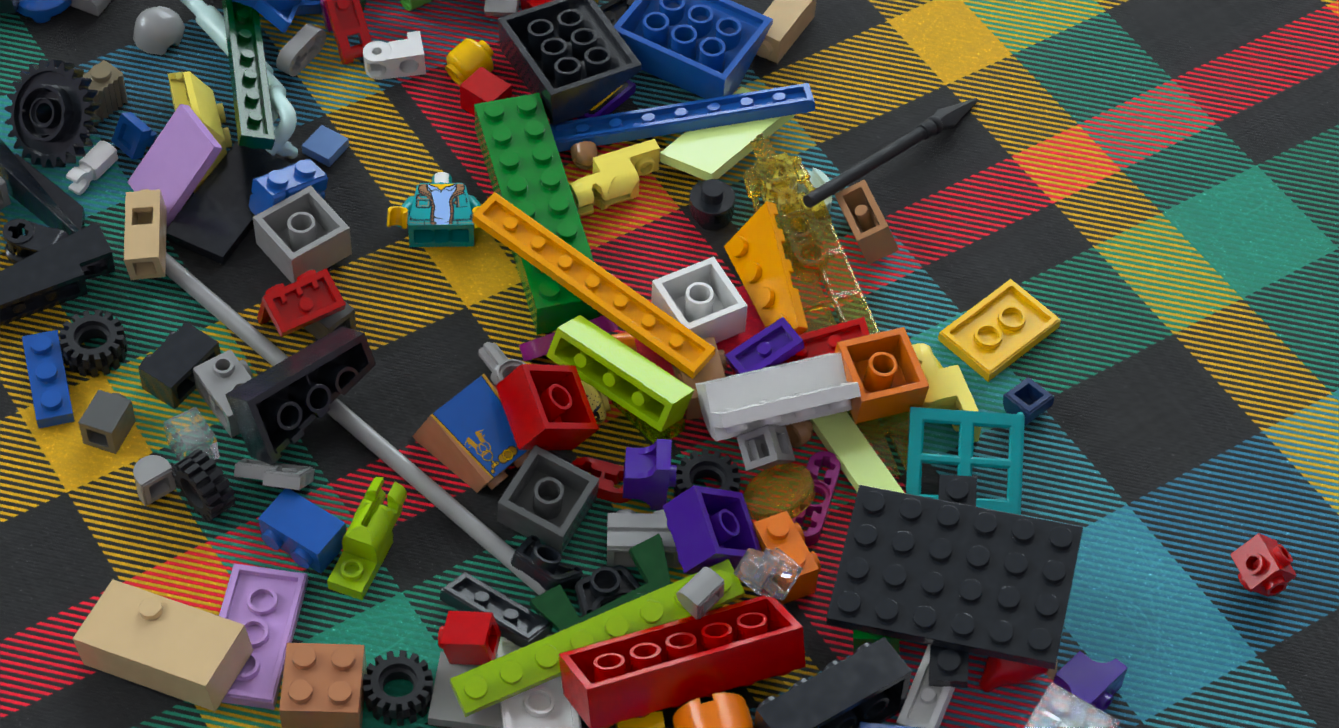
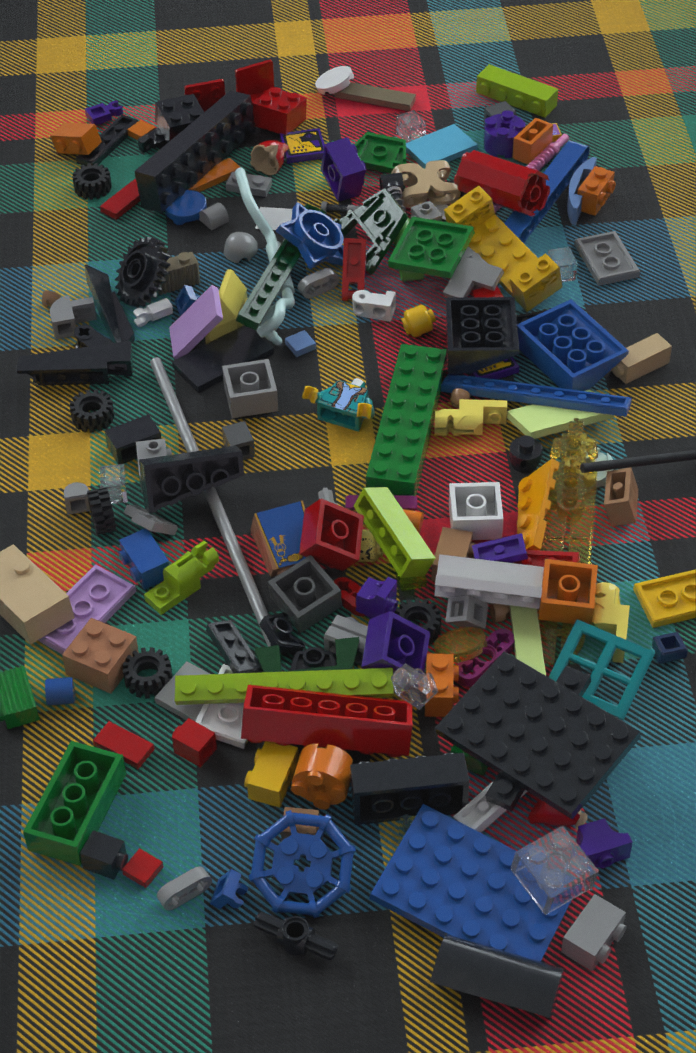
camera: 30 degrees right, 5 degrees down
blue plate [22,330,75,429] -> none
dark grey brick [78,390,136,454] -> none
tan brick [124,189,167,280] -> none
blue brick [248,159,328,215] -> none
red bracket [257,268,346,337] -> none
red brick [438,611,501,665] -> none
red brick [460,67,512,116] -> none
light orange plate [472,192,716,379] -> none
light grey brick [676,567,724,620] -> none

